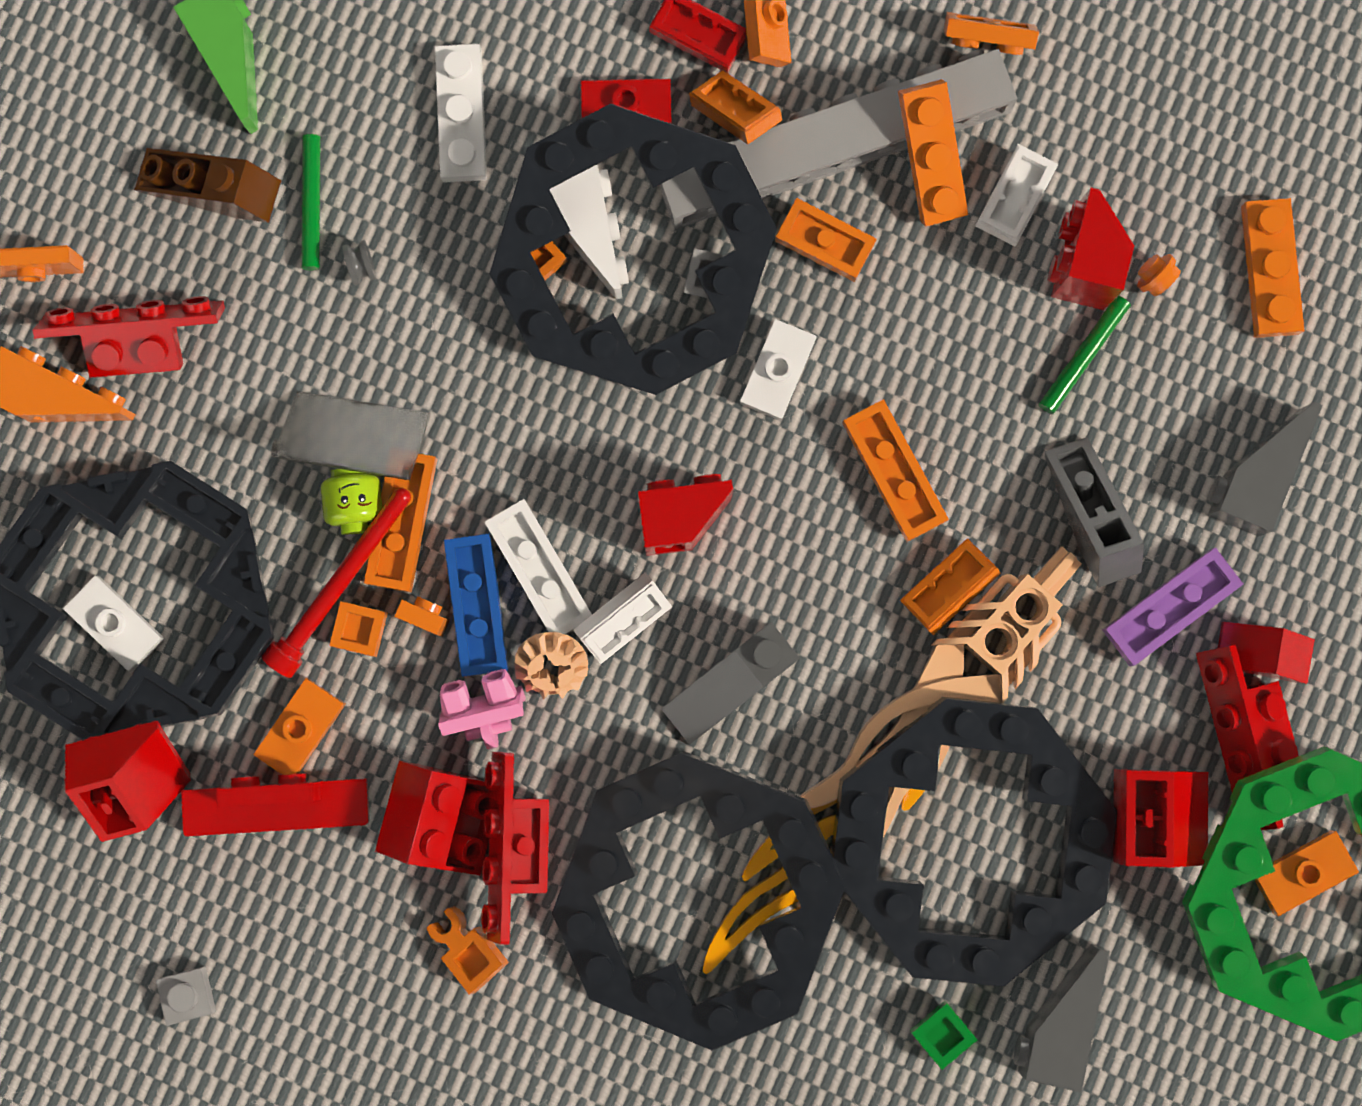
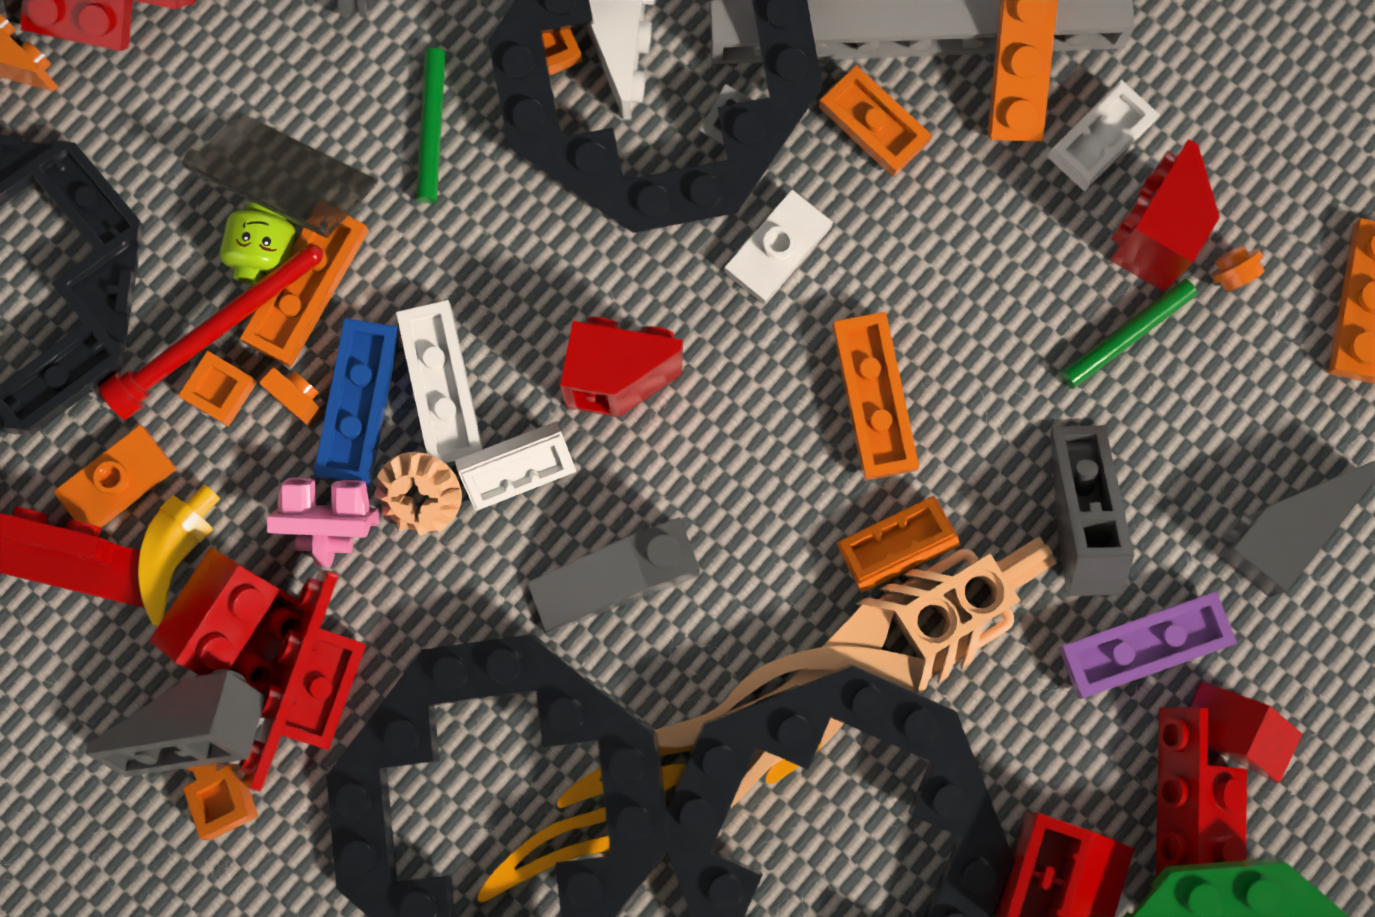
camera: 15 degrees right, 5 degrees down
none -> dark grey slope [85,670,266,777]
none -> yellow bar [138,485,220,626]
none -> green bar [416,47,446,204]

